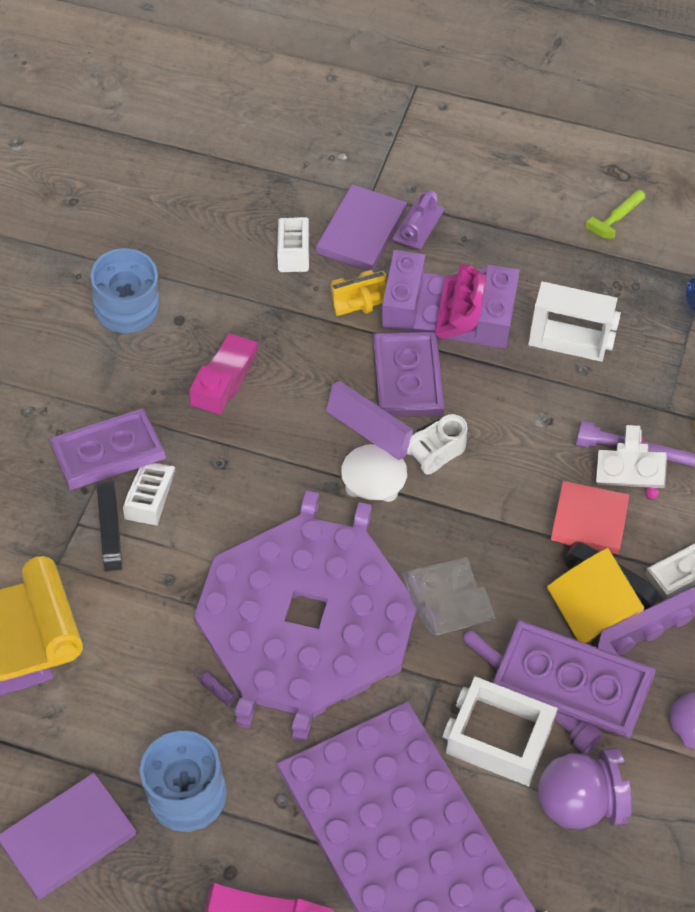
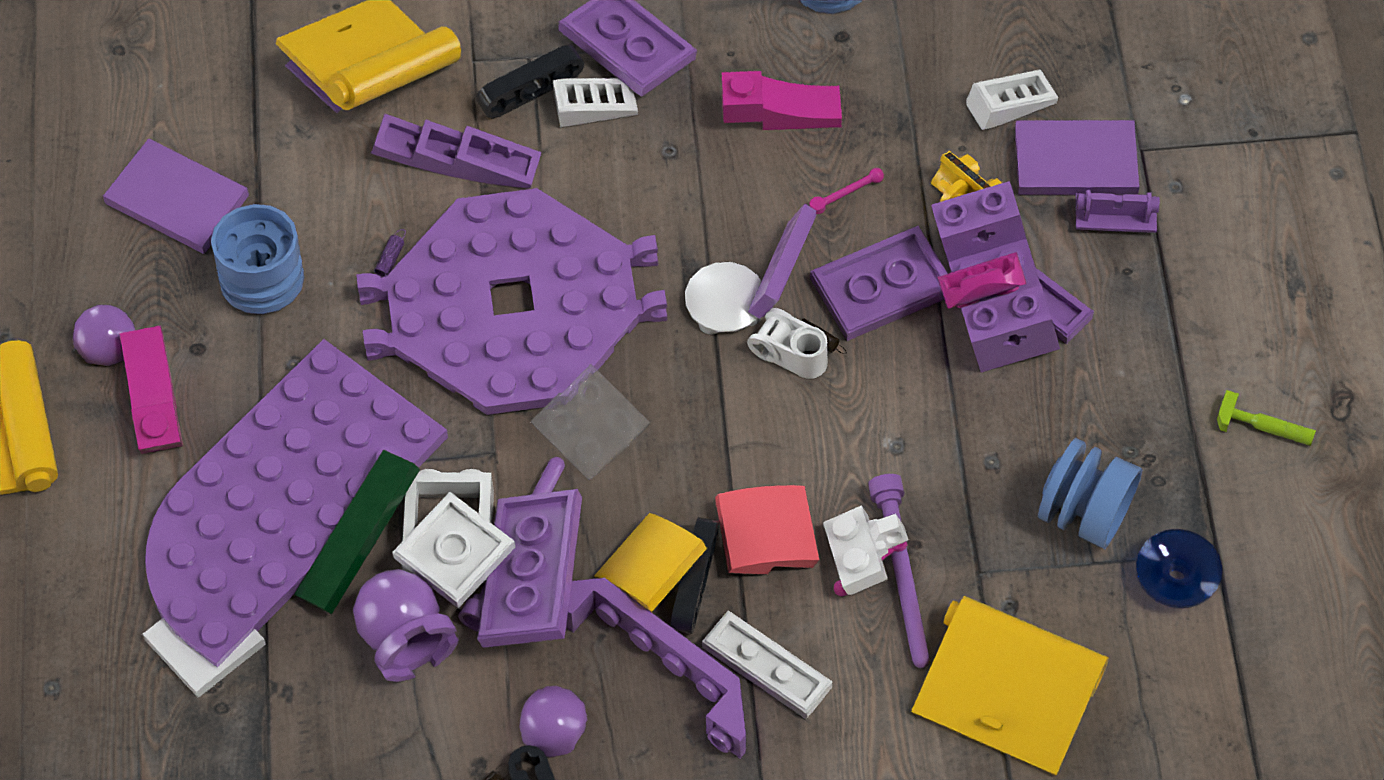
camera: 70 degrees right, 5 degrees up
white window [528,281,621,362] -> none
none -> dark green tile [295,449,421,615]
none -> medium lavender slope [371,114,541,189]
none -> white tile [393,492,515,608]
none -> dark pink hinge [810,168,884,214]
none -> medium blue wheel [1038,438,1143,549]

